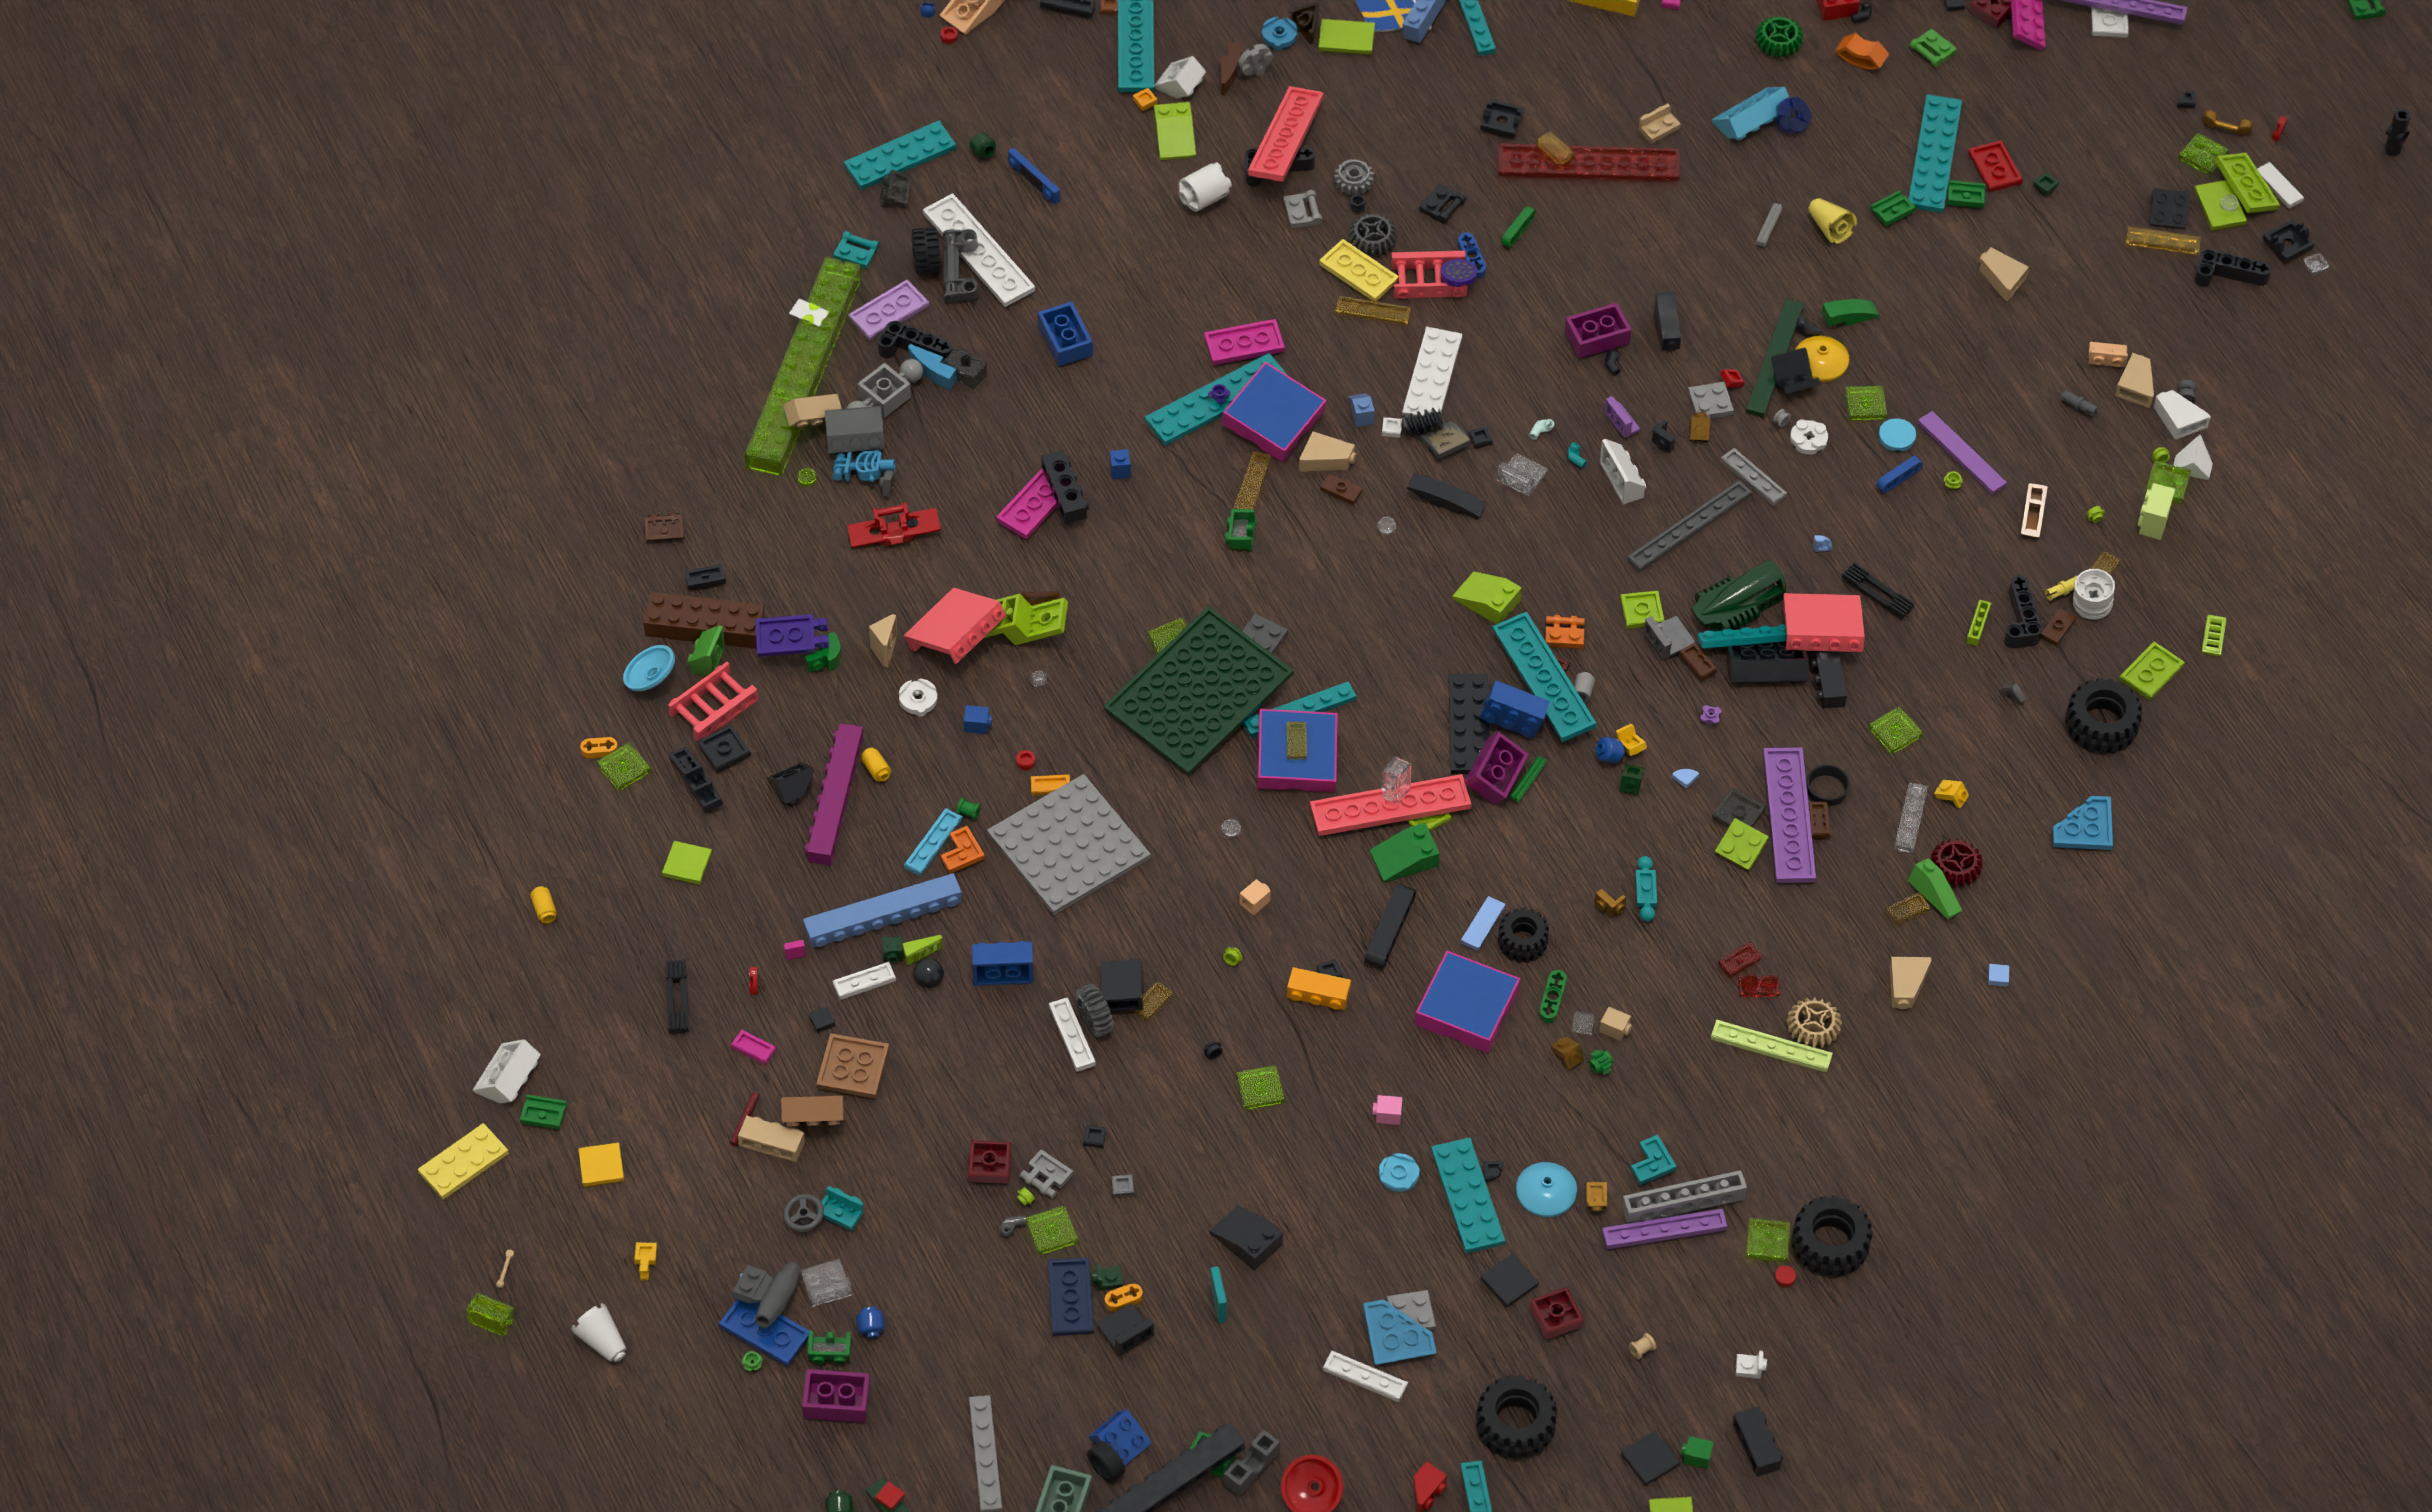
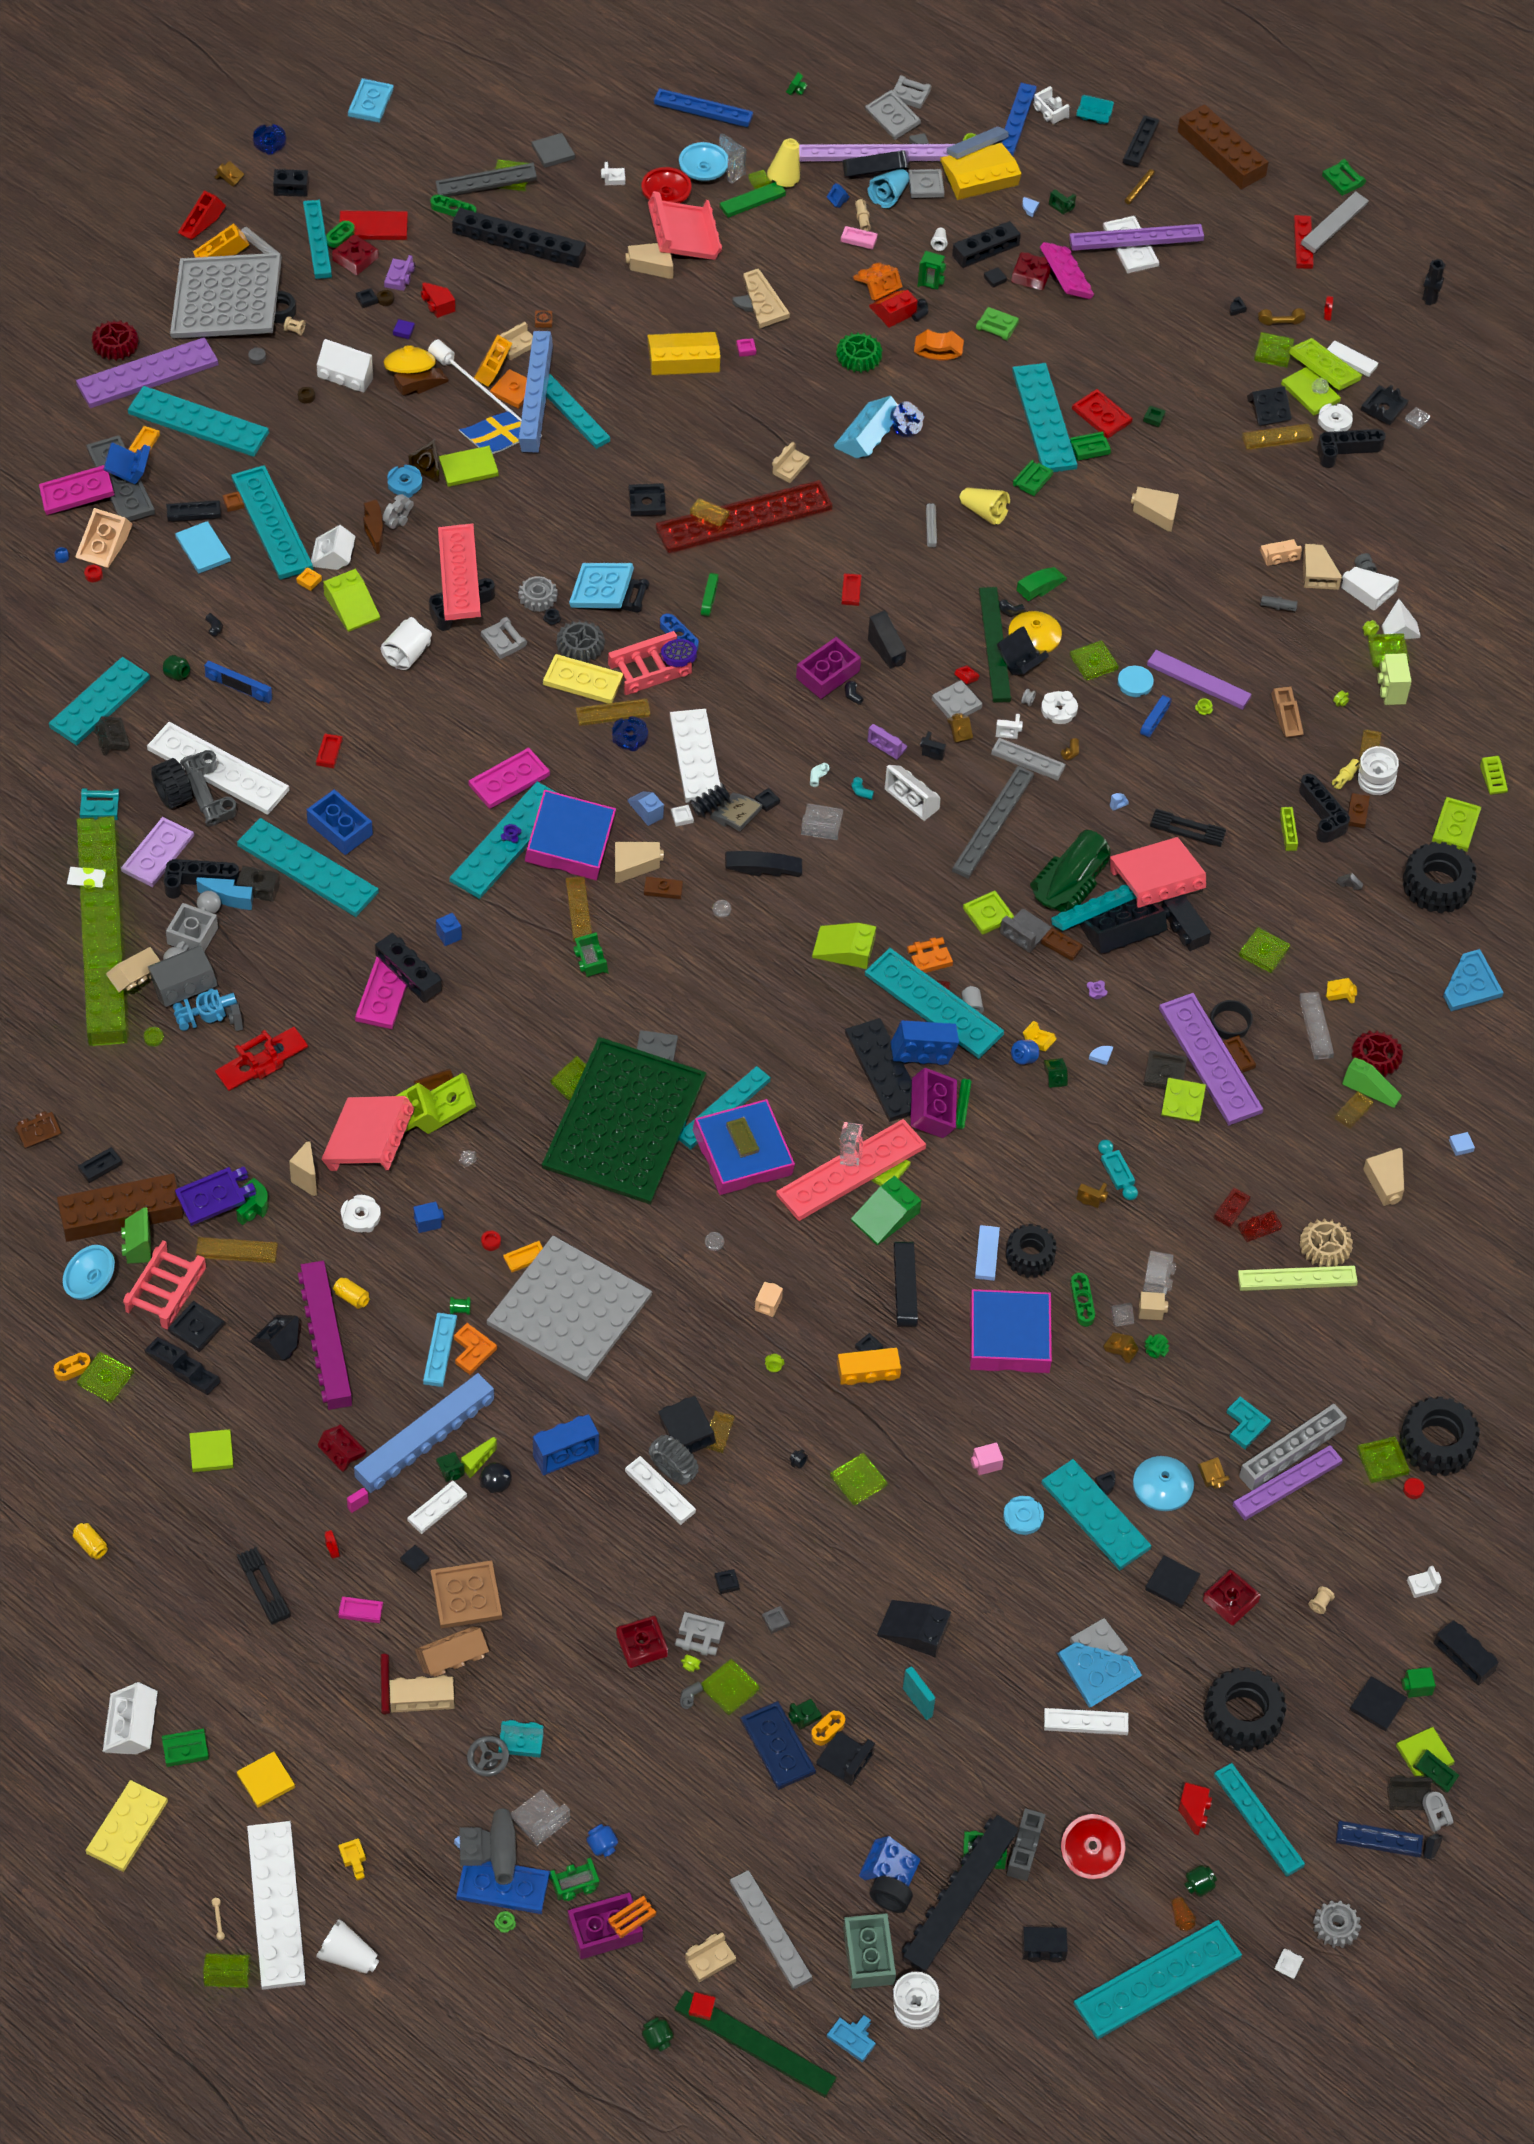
camera: 25 degrees left, 0 degrees up
none -> medium azure tile [175,521,231,574]
none -> clear yellow tile [196,1237,278,1263]
none -> black arm [205,613,222,637]
none -> teal plate [237,818,379,917]
none -> white plate [247,1821,306,1990]
none -> red tile [316,733,343,769]
none -> dark red bracket [318,1424,366,1472]
none -> medium azure plate [569,563,634,608]
none -> orange tile [608,1896,656,1938]
none -> clear blue plate [612,716,648,751]
none -> tan bracket [685,1932,736,1982]
none -> red tile [841,573,861,606]
none -> white bracket [995,714,1023,739]
none -> pearl gold arm [1061,738,1079,760]
none -> clear brick [1143,1251,1176,1298]
none -> red plate [1294,215,1313,269]
none -> light grey tile [1301,192,1369,253]
none -> white plate [1318,403,1353,432]

